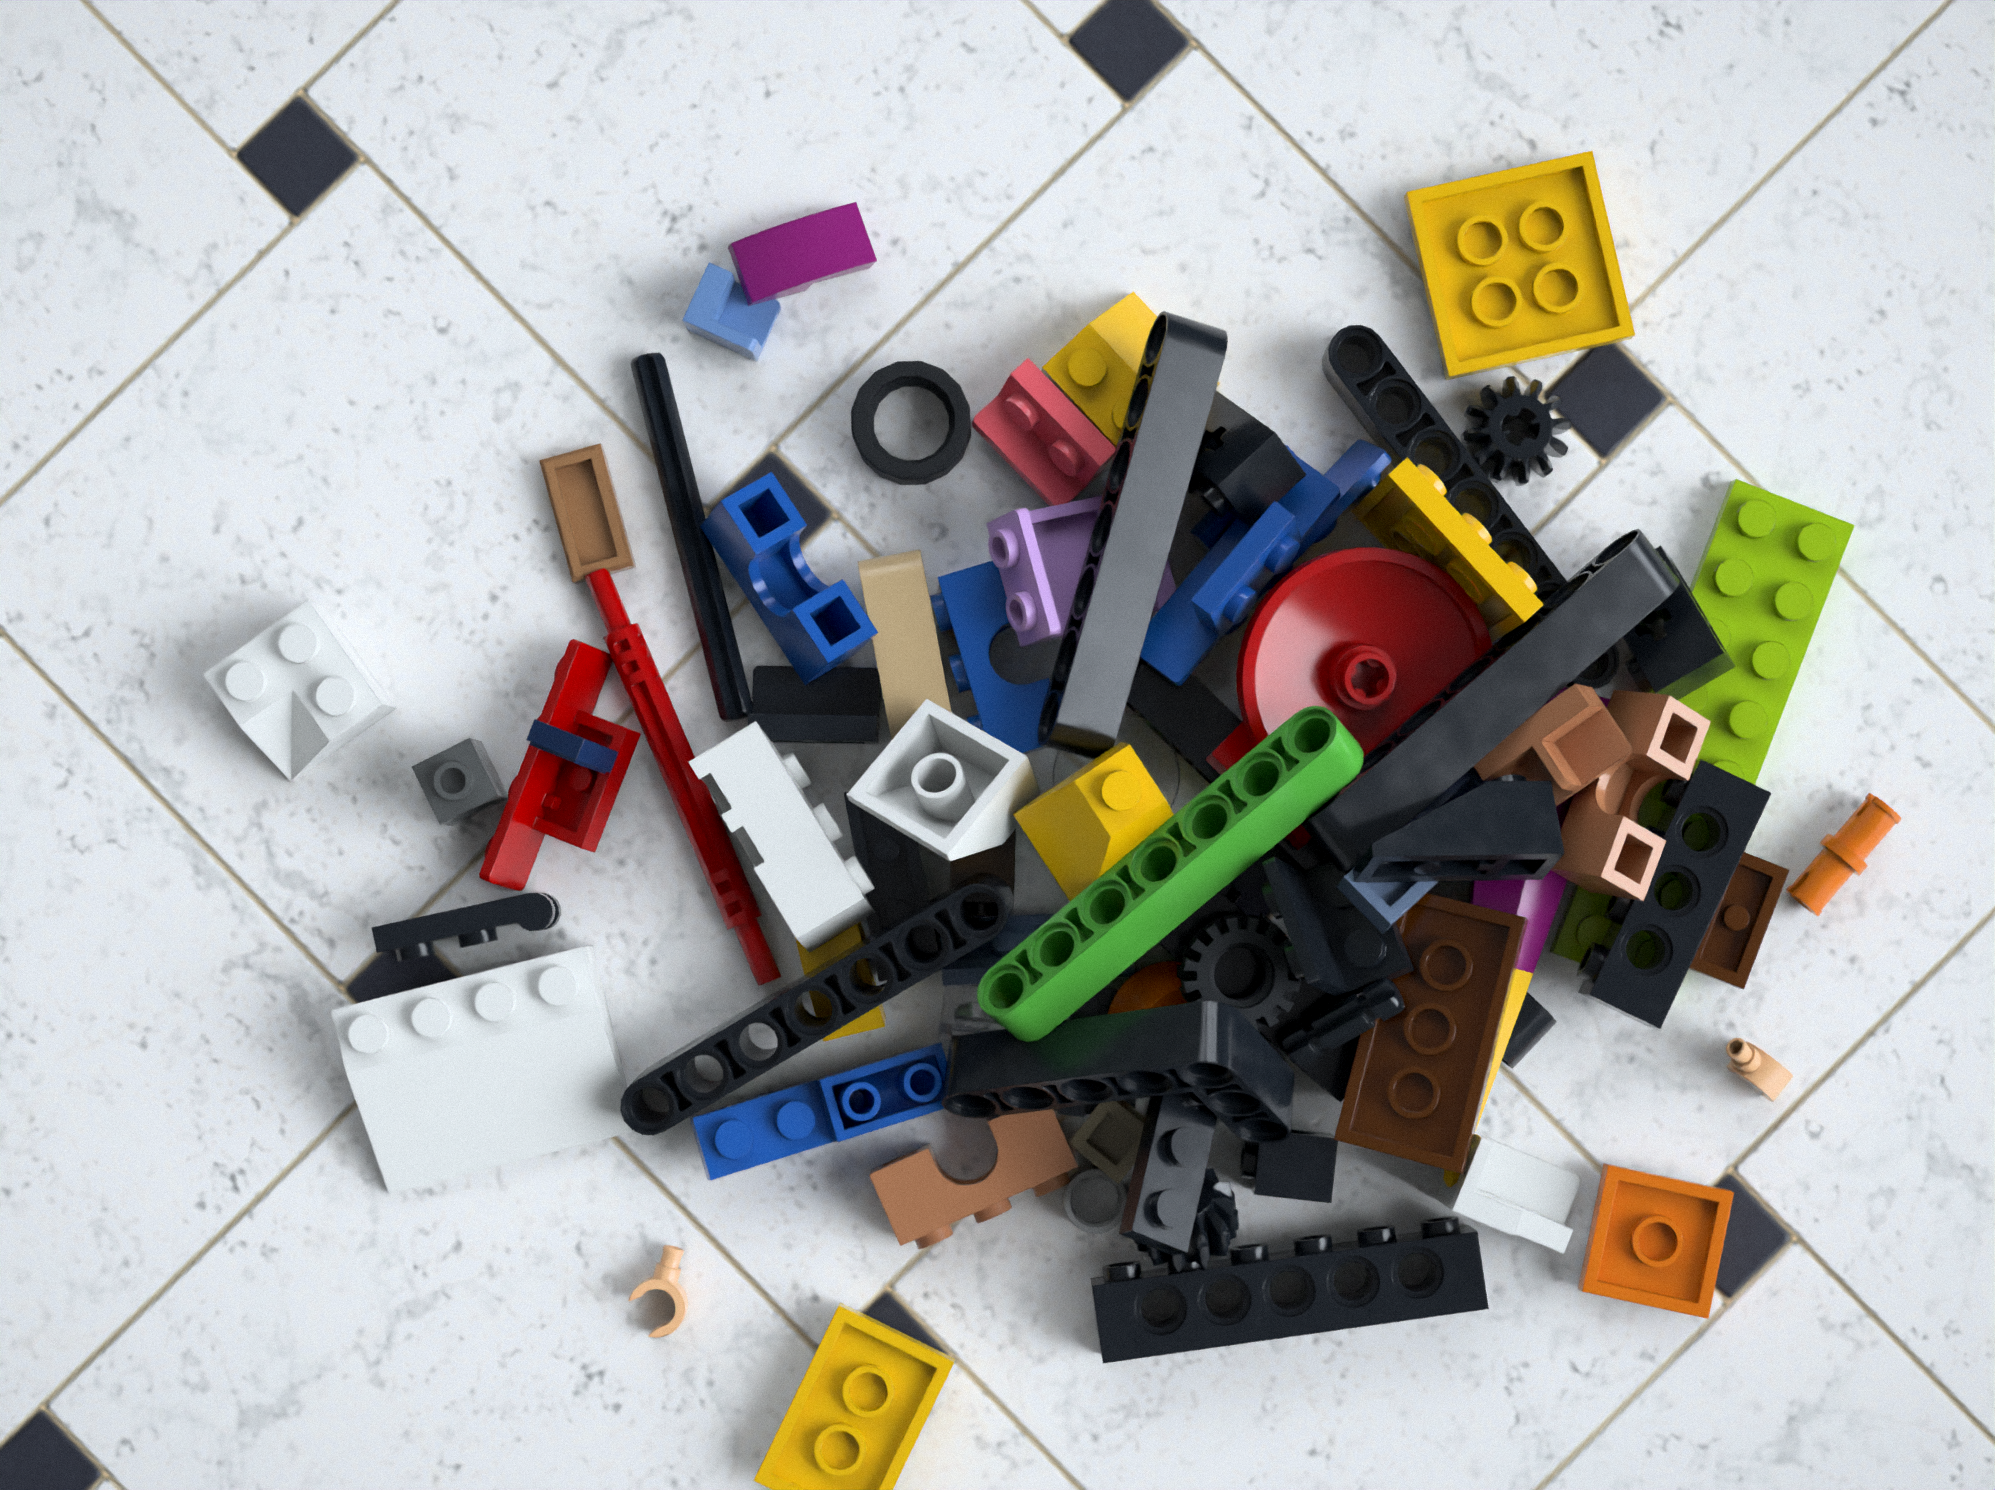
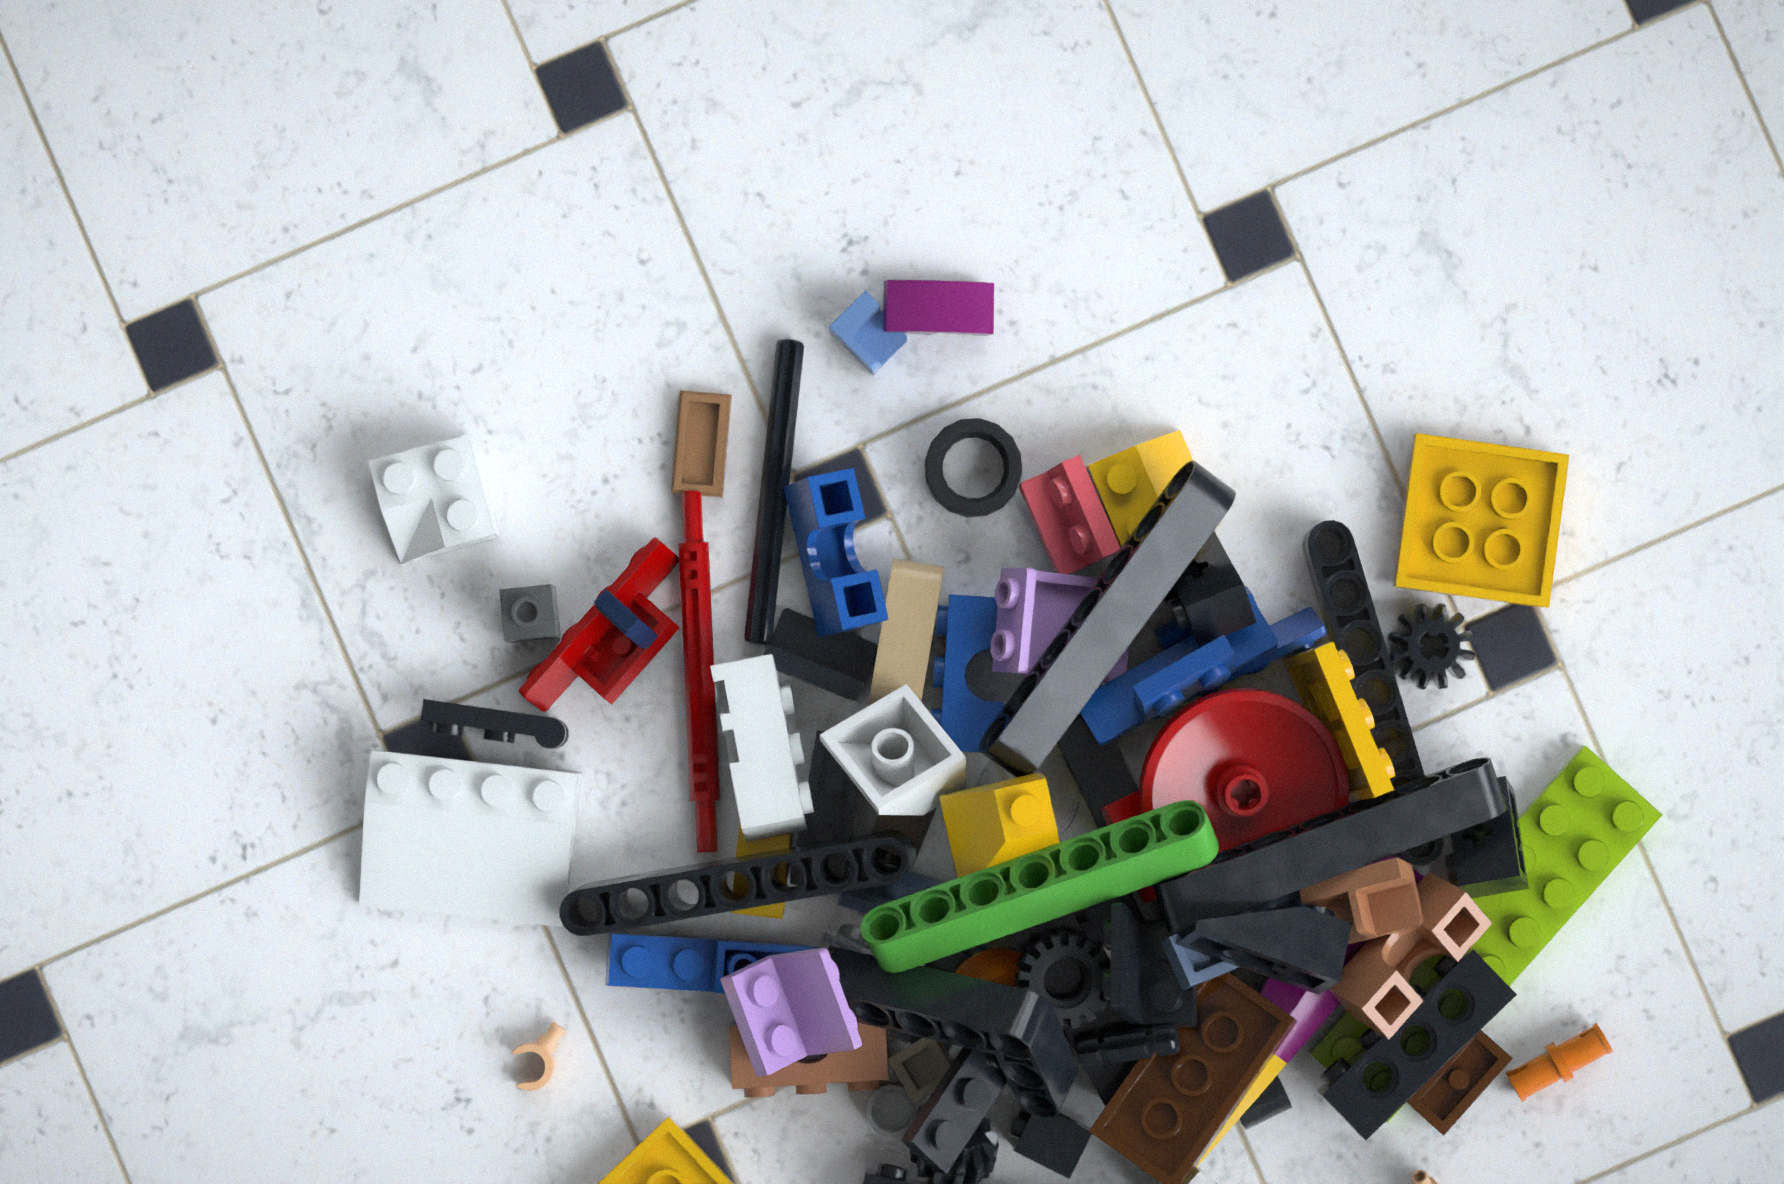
camera: 20 degrees right, 0 degrees up
none -> lavender bracket [720,948,862,1077]

